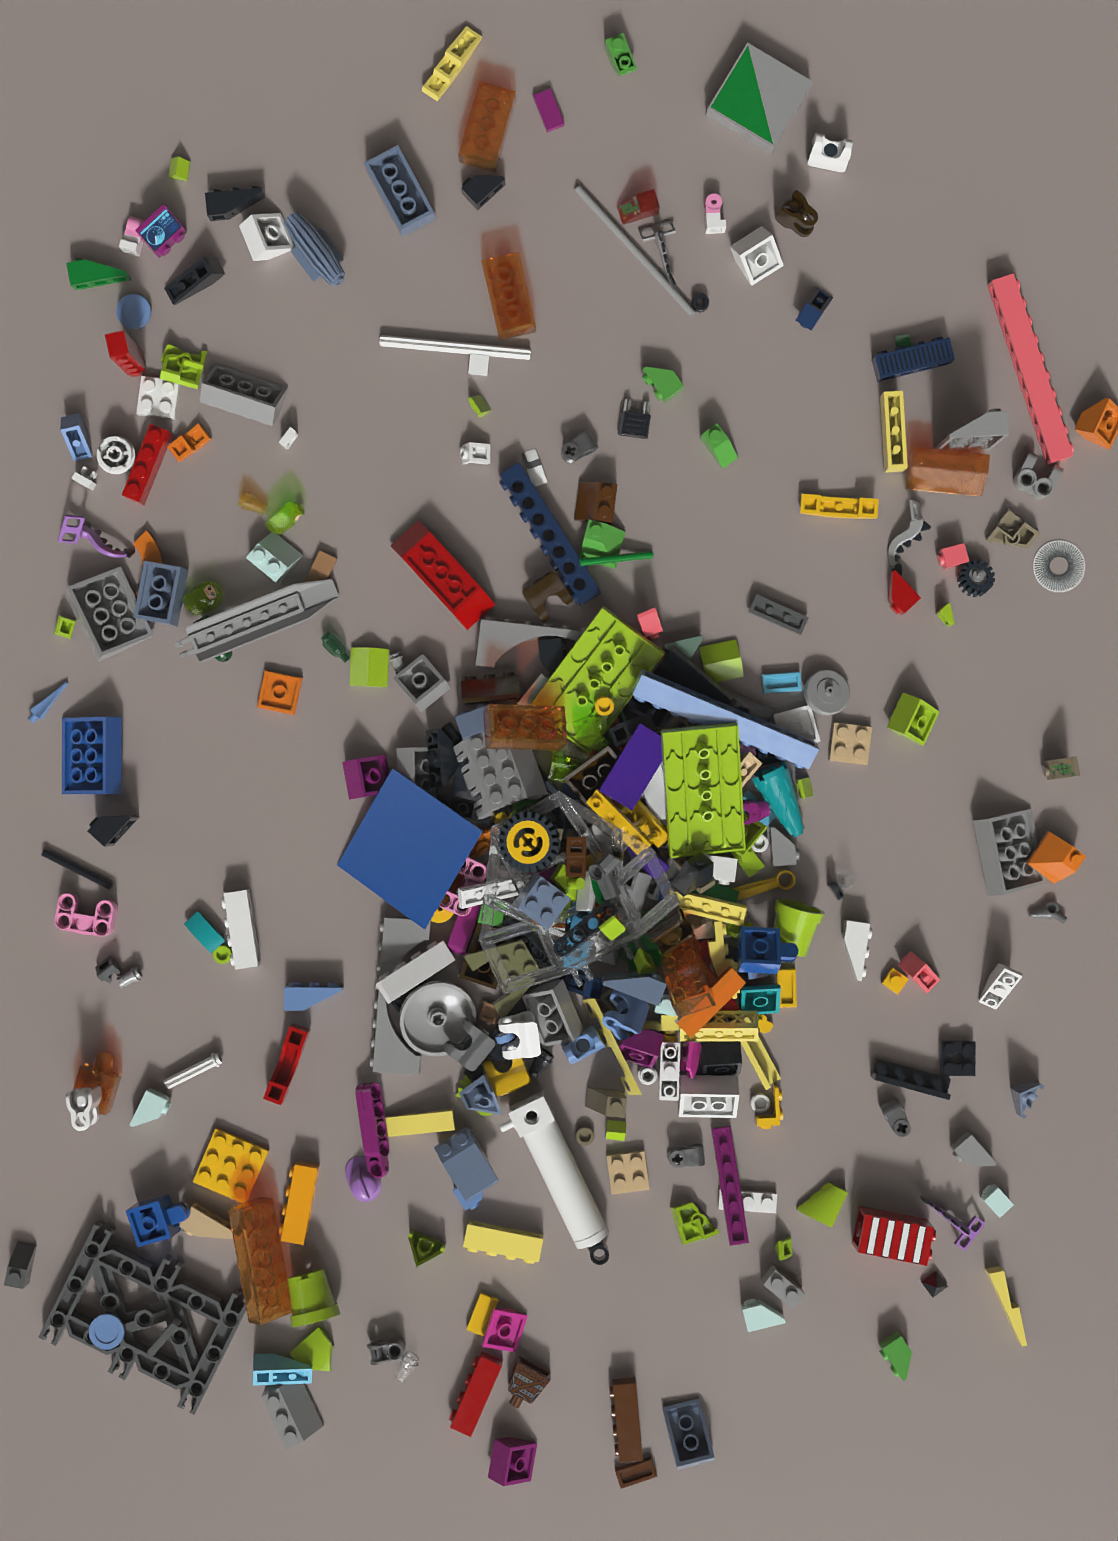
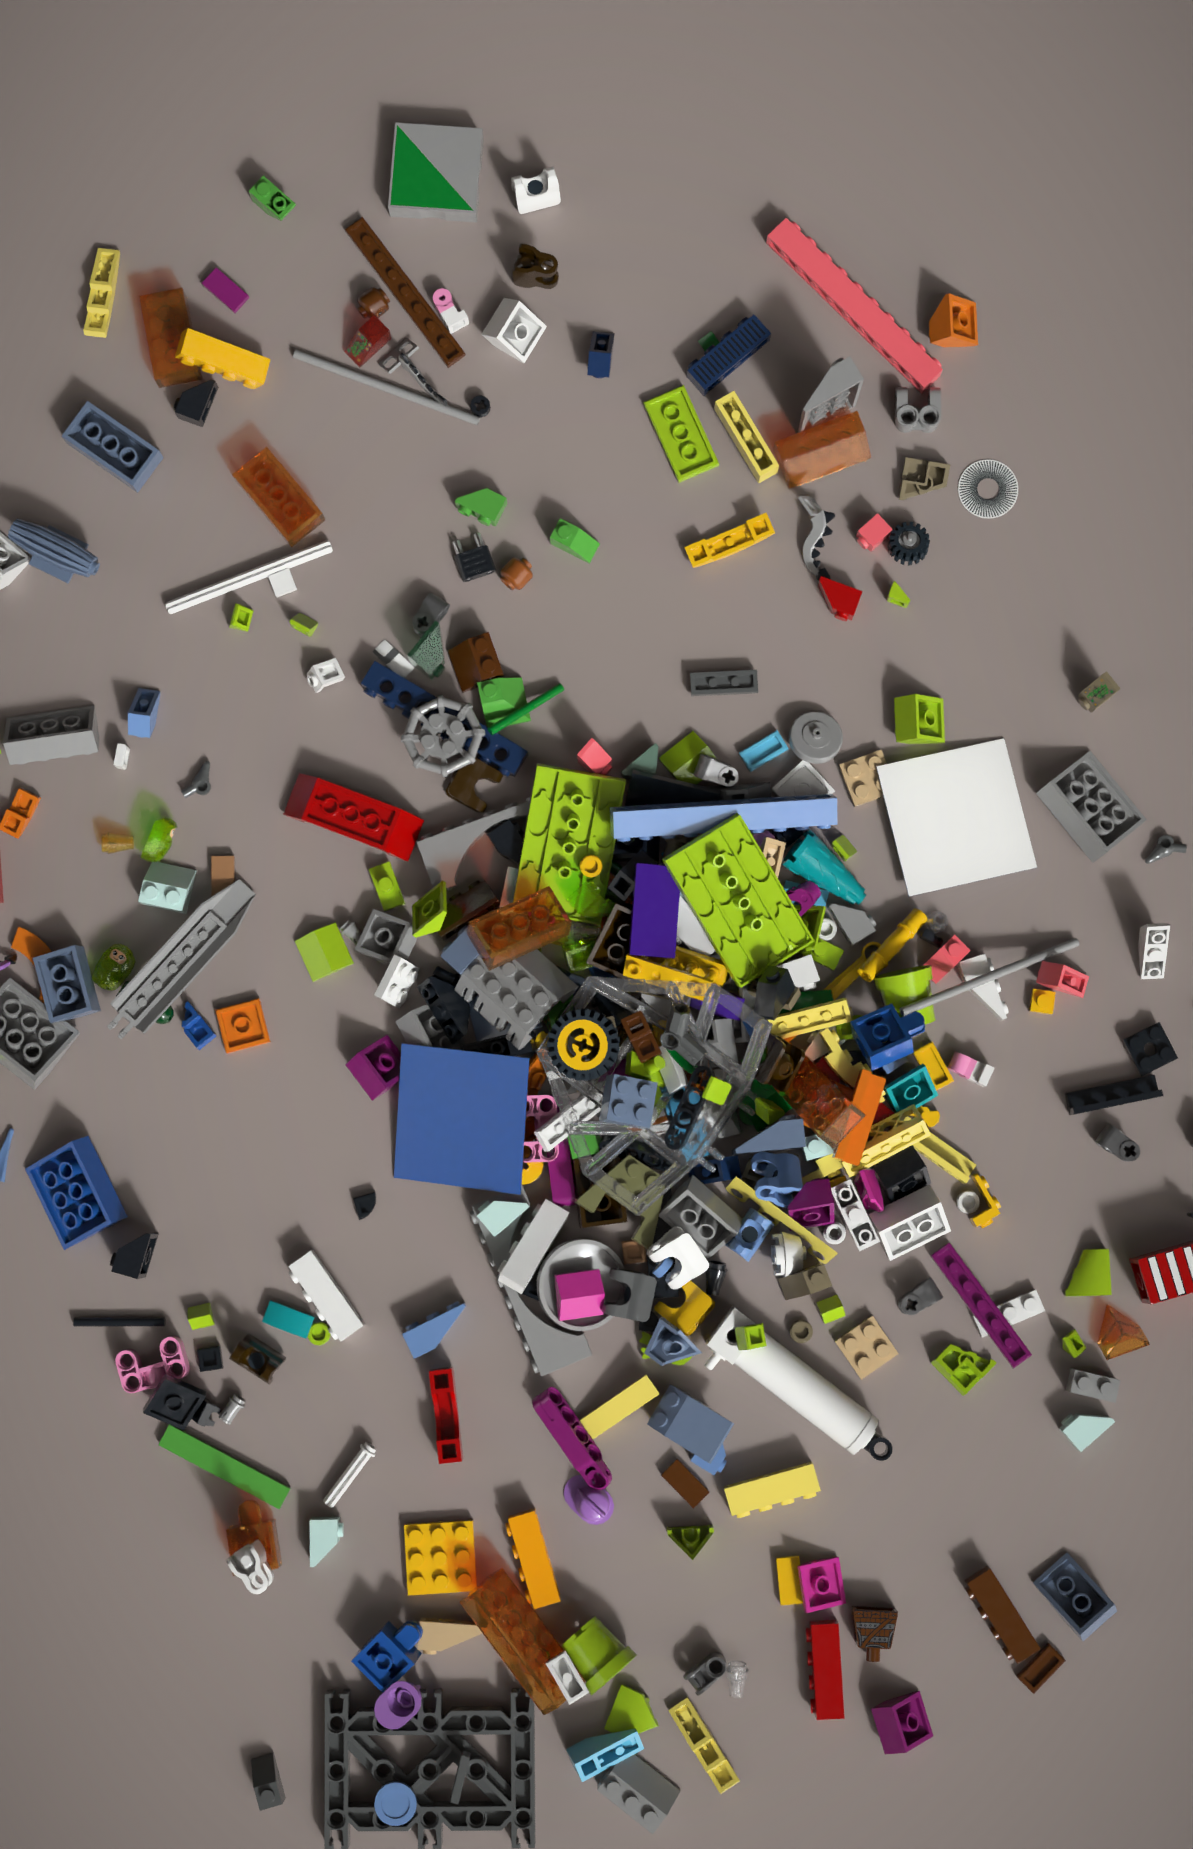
camera: 20 degrees left, 5 degrees down
clear green plant [320,631,350,663] -> none
orange slope [1026,831,1086,883] -> none
none -> medium blue slope [128,688,160,738]
none -> black plate [143,1374,206,1430]
none -> bright green tile [158,1424,291,1509]
none -> yellow brick [175,328,271,389]
none -> dark grey animal [181,761,211,798]
none -> blue slope [182,1002,217,1050]
none -> lime slope [188,1303,215,1330]
none -> black tile [197,1345,224,1372]
none -> lime slope [229,603,253,632]
none -> dark brown piece [229,1334,286,1385]
none -> reddish brown tile [345,217,466,368]
none -> black tile [353,1192,376,1220]
none -> reddish brown head [357,287,390,321]
none -> lime tile [369,861,406,911]
none -> white plate [374,954,420,1009]
none -> medium lavender piece [374,1681,422,1729]
none -> light grey plate [401,695,485,777]
none -> clear green slope [407,620,445,680]
none -> lime slope [412,880,447,938]
none -> light aqua slope [477,1201,530,1237]
none -> dark orange head [500,557,533,591]
none -> white slope [545,1650,589,1705]
none -> dark pink slope [554,1269,605,1321]
none -> lime tile [643,385,719,483]
none -> reddish brown tile [661,1459,710,1509]
none -> light yellow slope [668,1697,740,1794]
none -> flat silver piece [693,754,739,787]
none -> lime slope [735,1323,767,1350]
none -> white cone [771,1231,806,1277]
none -> yellow piece [857,908,927,982]
none -> white piece [876,738,1037,897]
none -> light grey piece [900,938,1079,1016]
none -> coral slope [924,934,971,984]
none -> leg [947,1052,994,1087]
none -> clear orange slope [1098,1304,1150,1360]

